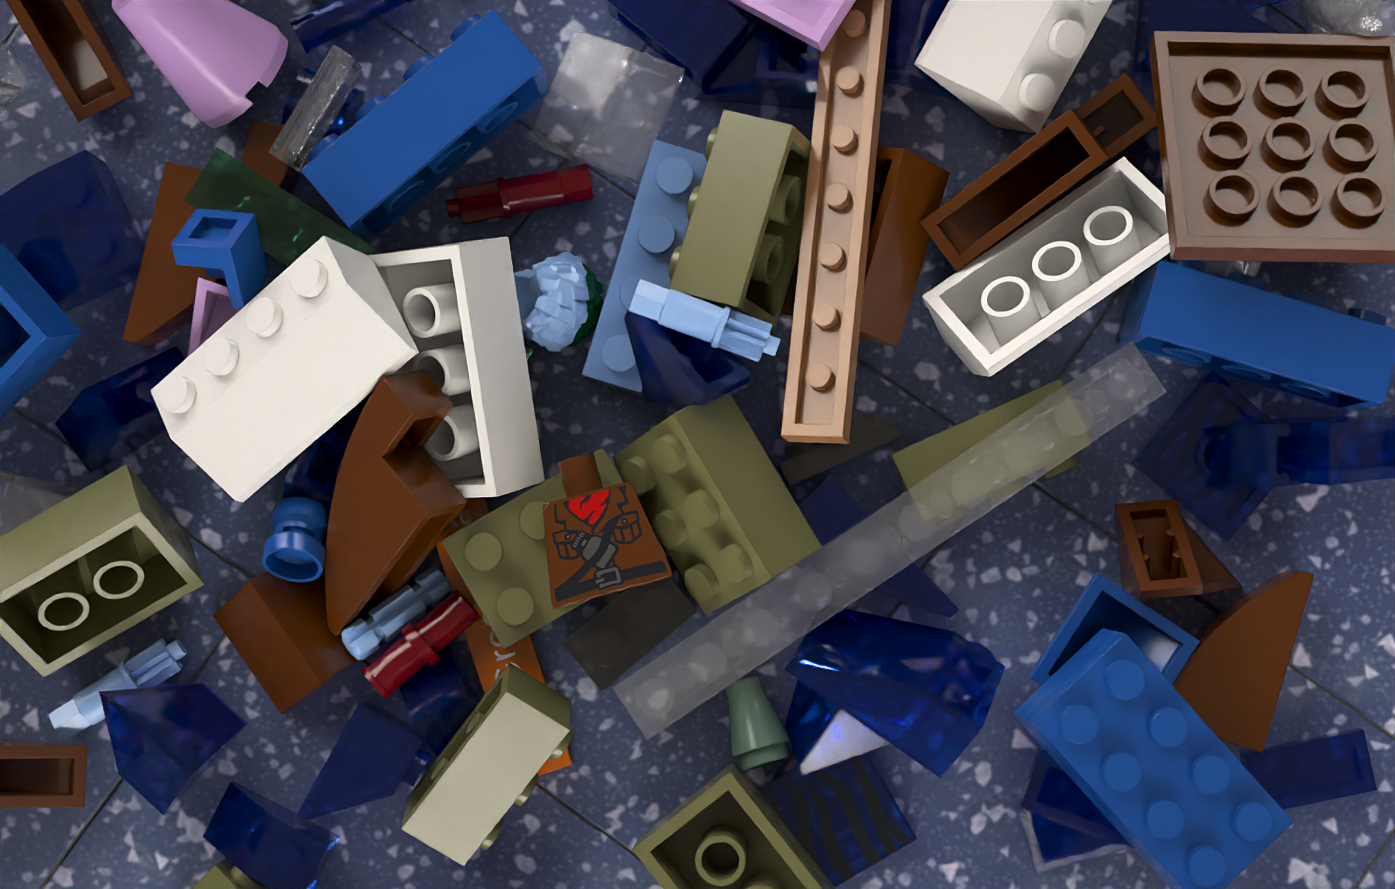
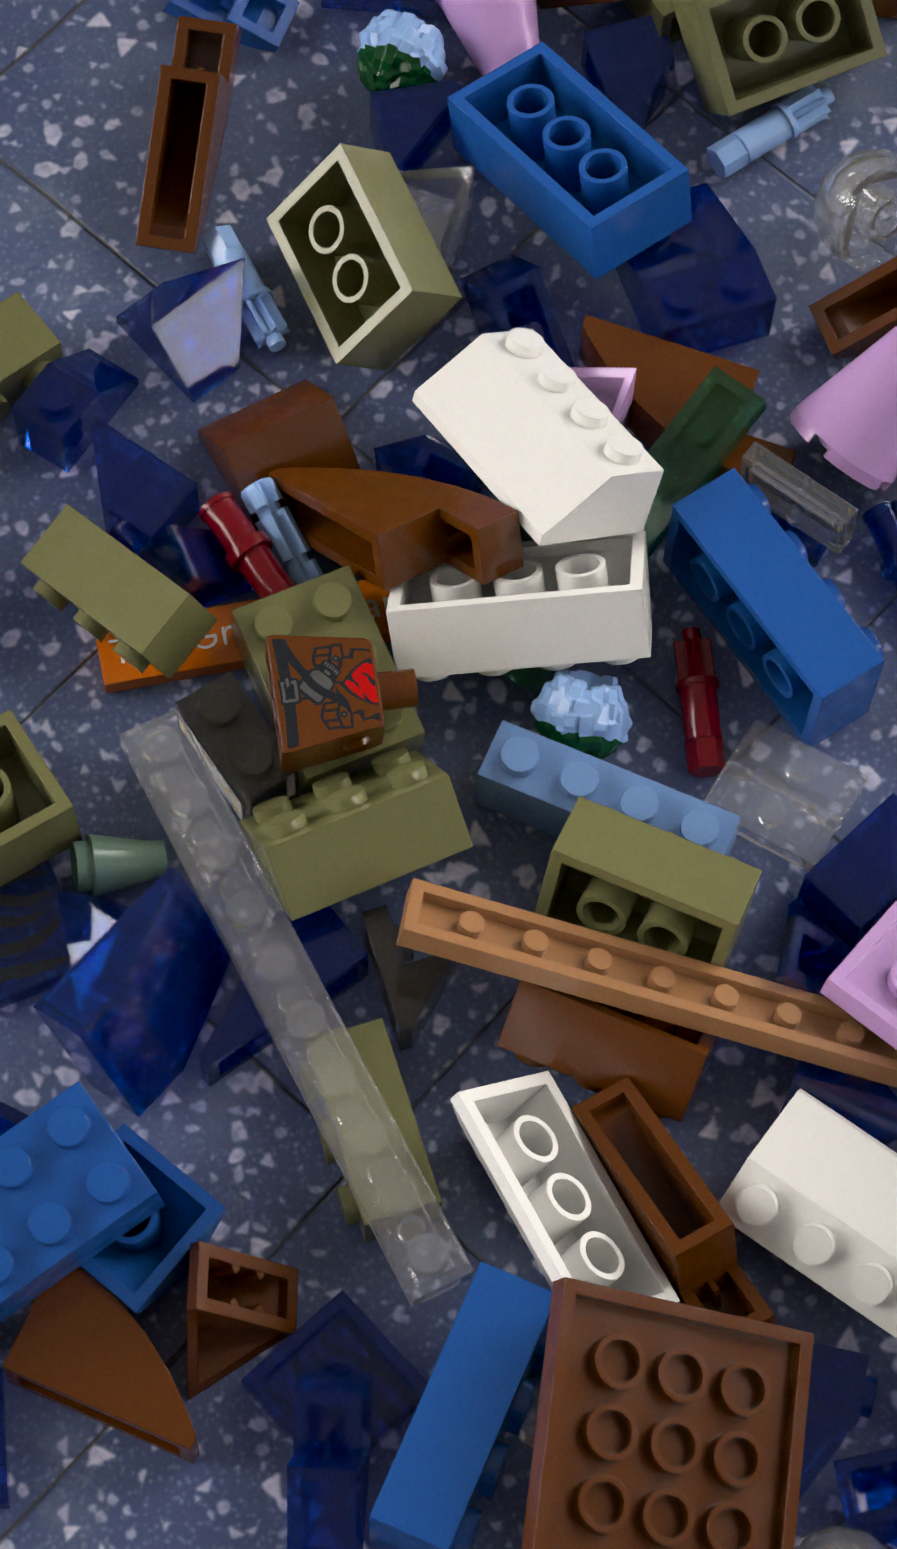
camera: 90 degrees right, 20 degrees down
blue panel [171,208,269,309] -> none
blue wheel [261,497,330,583] -> none
clear blue slope [624,309,752,406] -> none
light blue piece [629,279,781,362] -> none

